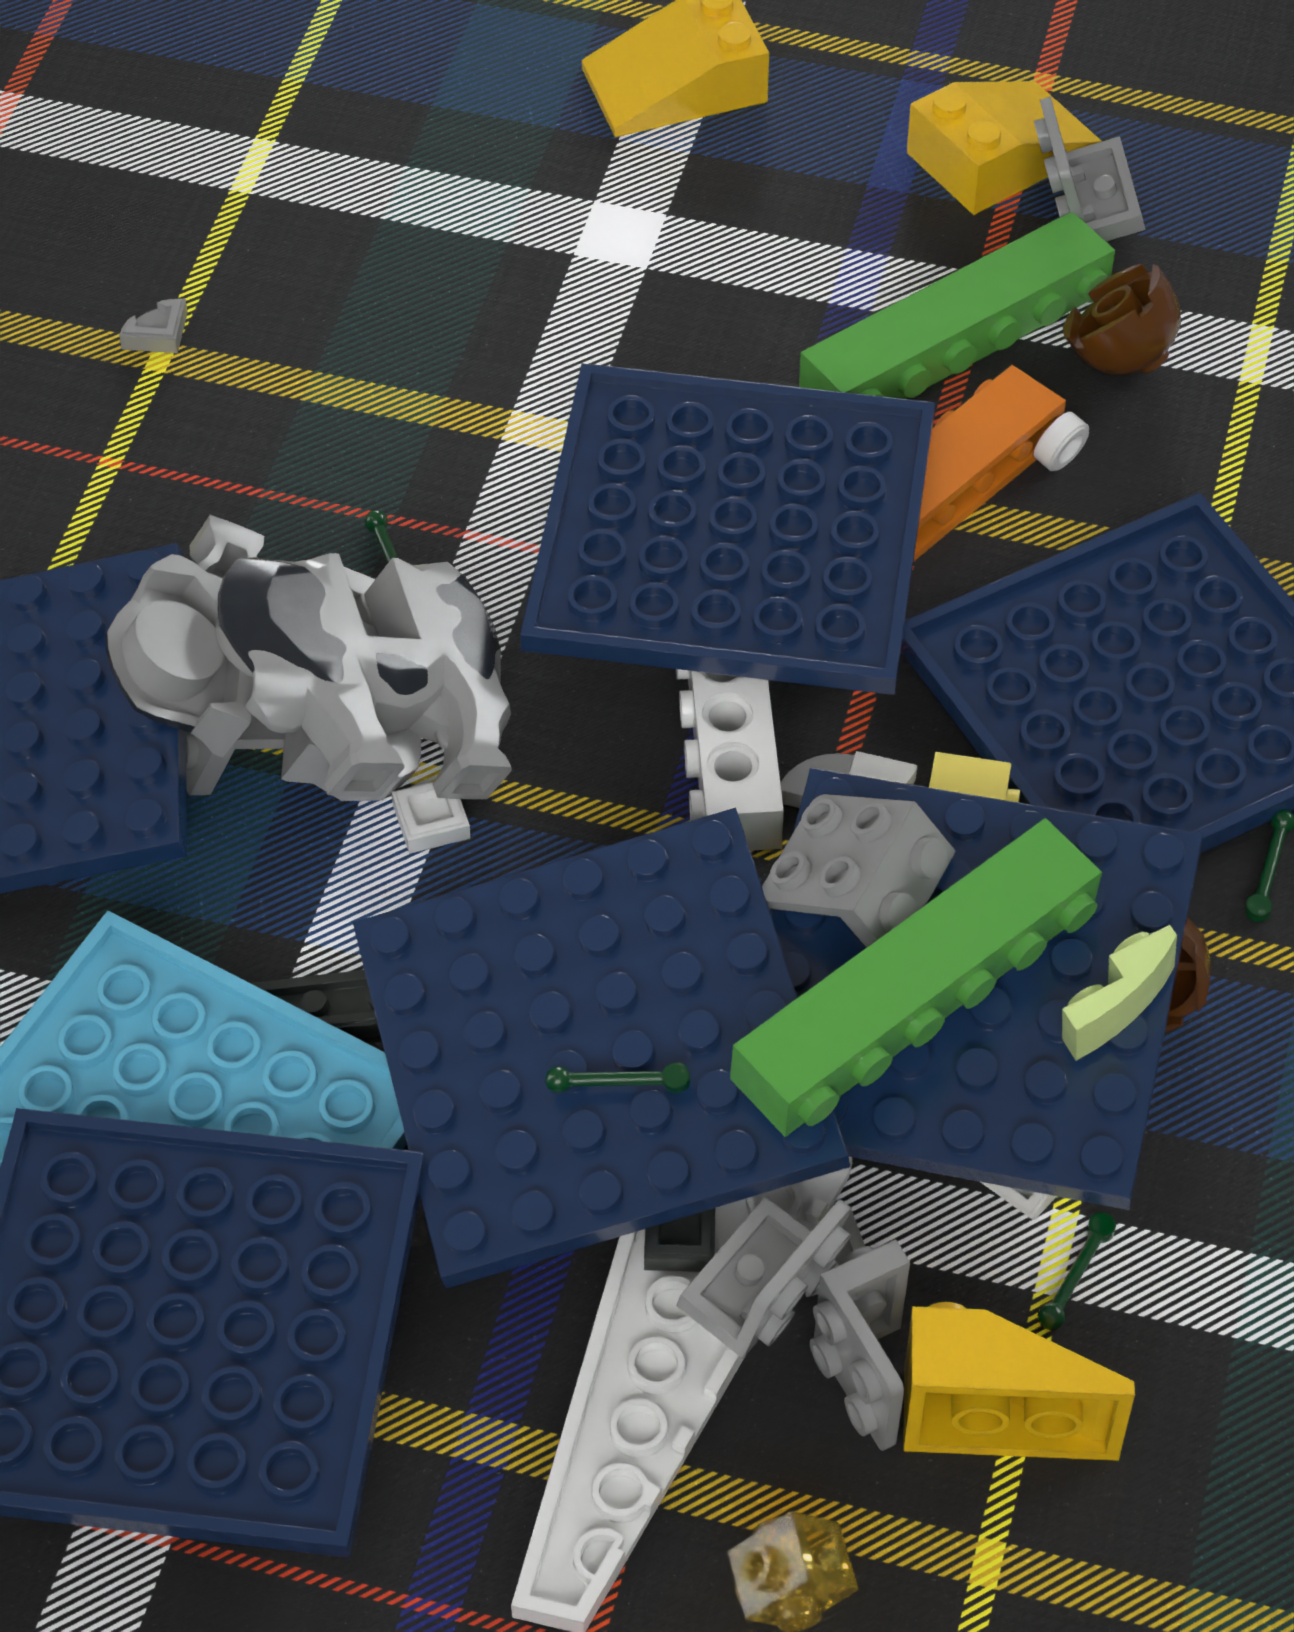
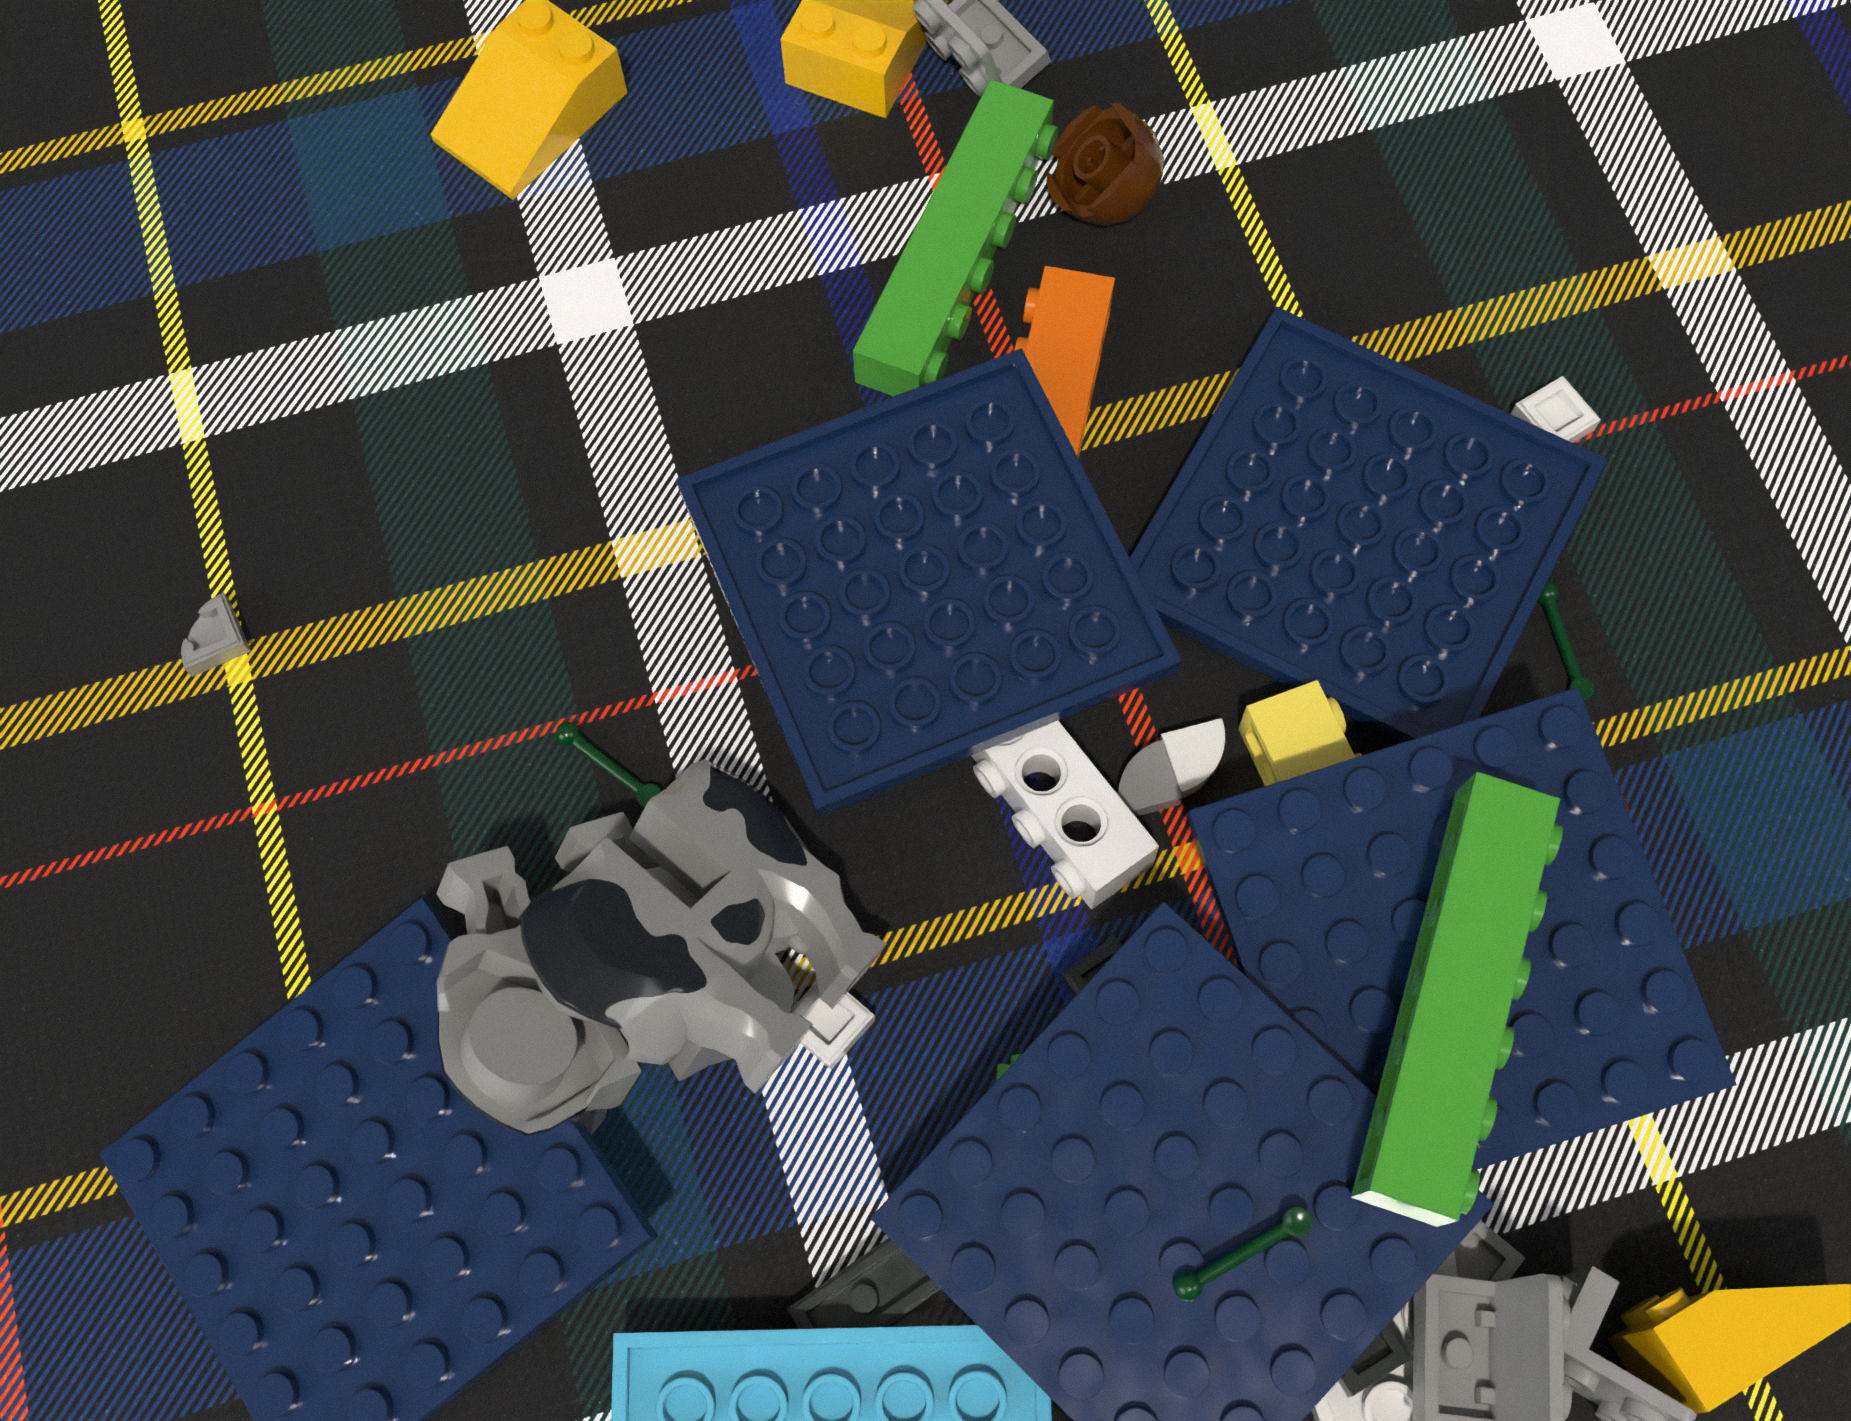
camera: 30 degrees left, 15 degrees up
light grey bracket [762,794,956,947] -> none
white tile [1034,412,1089,471] -> none
dark green hinge [1037,1212,1116,1331] -> none
yellowish green slope [1062,925,1177,1061] -> none

